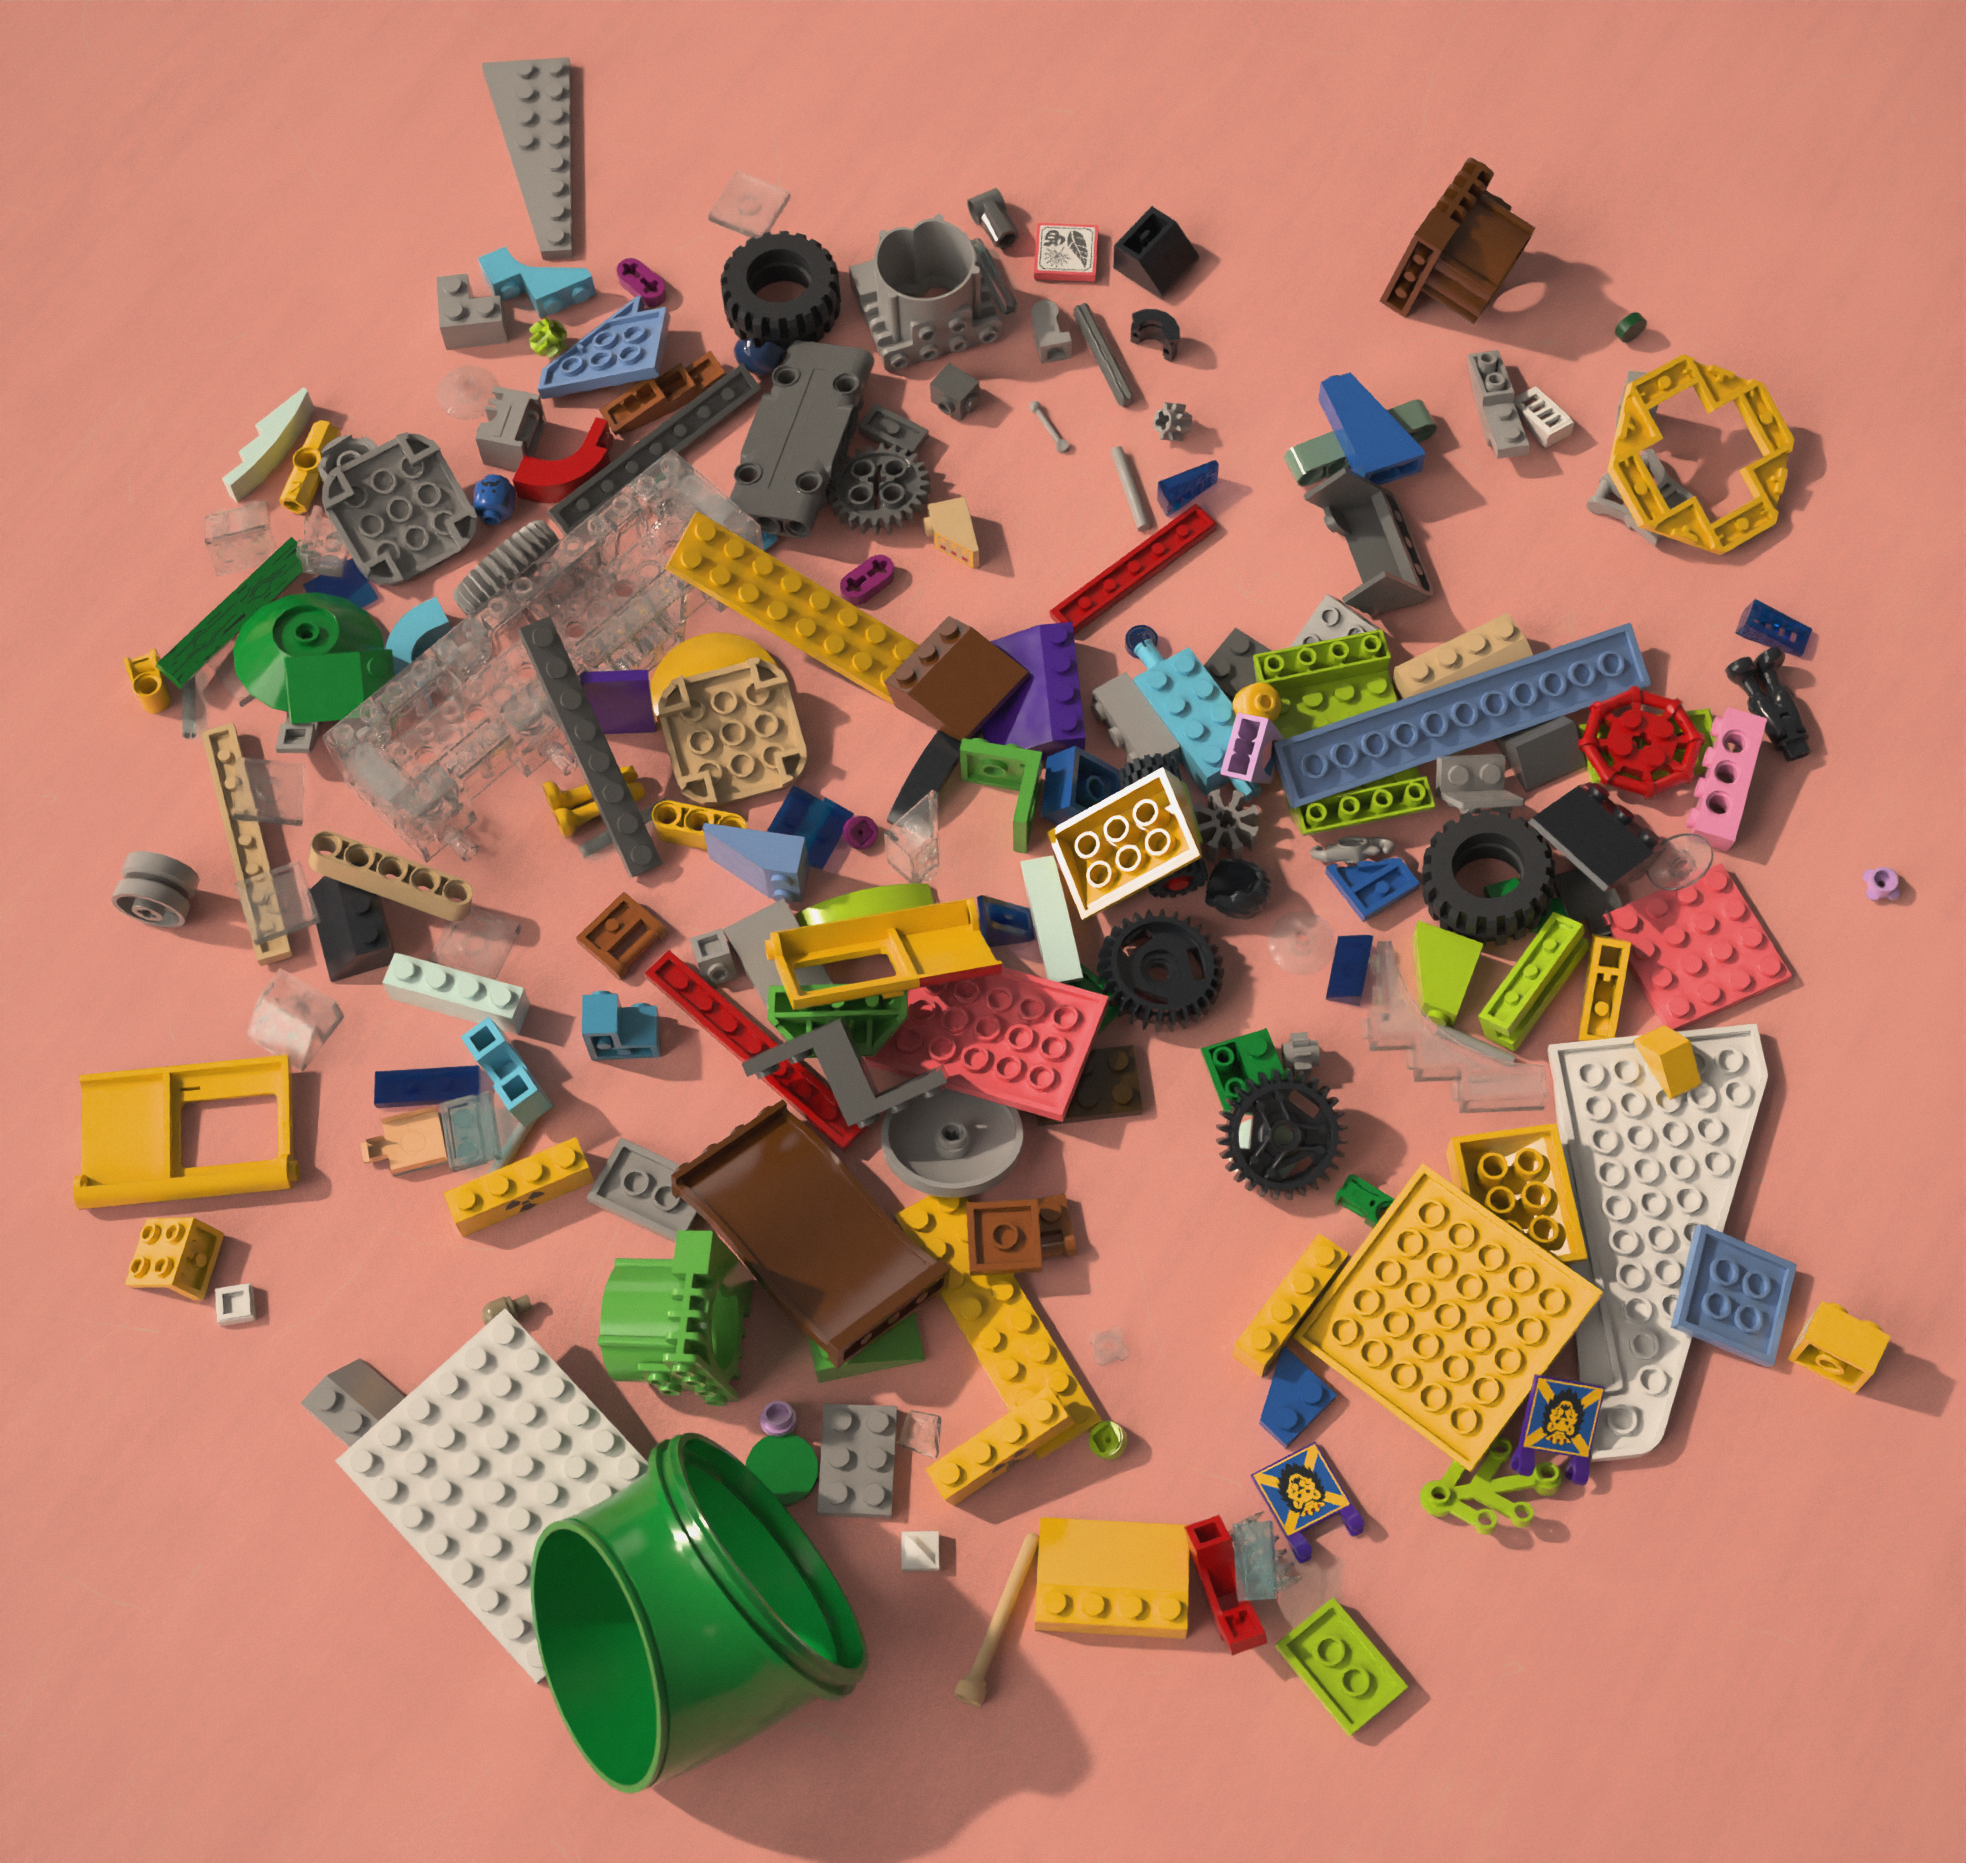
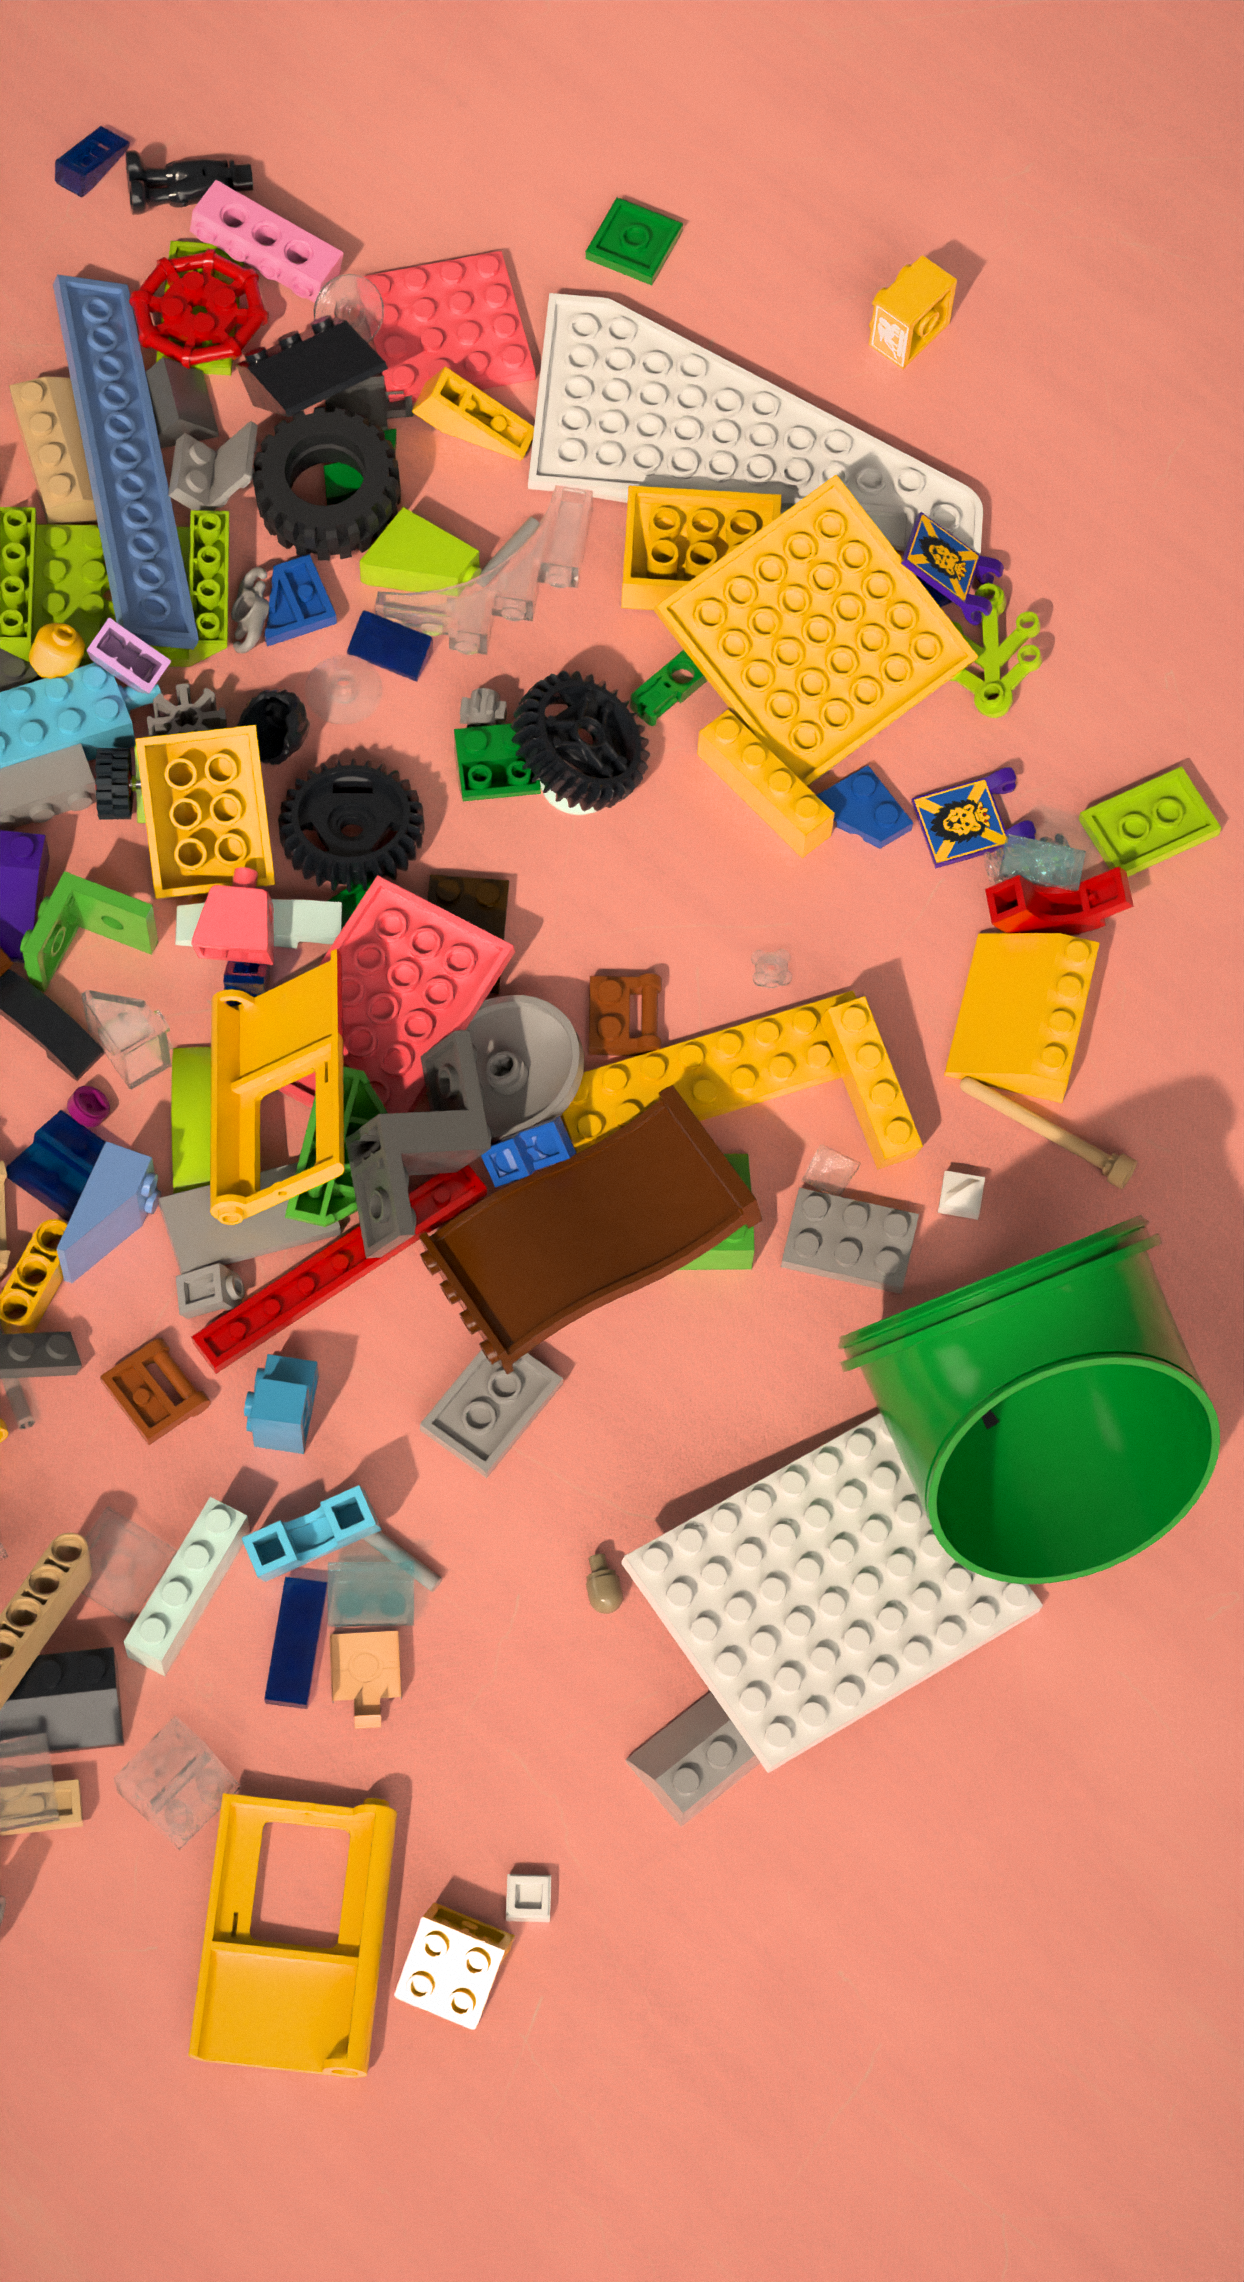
camera: 85 degrees left, 0 degrees up
yellow brick [443,1137,595,1237] -> none
bright green hose [598,1230,754,1407] -> none
green tile [746,1433,819,1507] -> none
lavender plate [760,1401,797,1437] -> none
dark orange plate [966,1199,1042,1276] -> none
blue slope [1041,746,1121,825] -> none
lime tile [1089,1421,1128,1460] -> none
lime brick [1478,912,1590,1052] -> none
yellow slope [1633,1025,1702,1100] -> none
medium blue plate [1671,1224,1797,1367] -> none
lavender plate [1862,867,1900,901] -> none
none -> coral torso [191,867,274,965]
none -> blue slope [481,1116,576,1188]
none -> green tile [585,197,683,286]

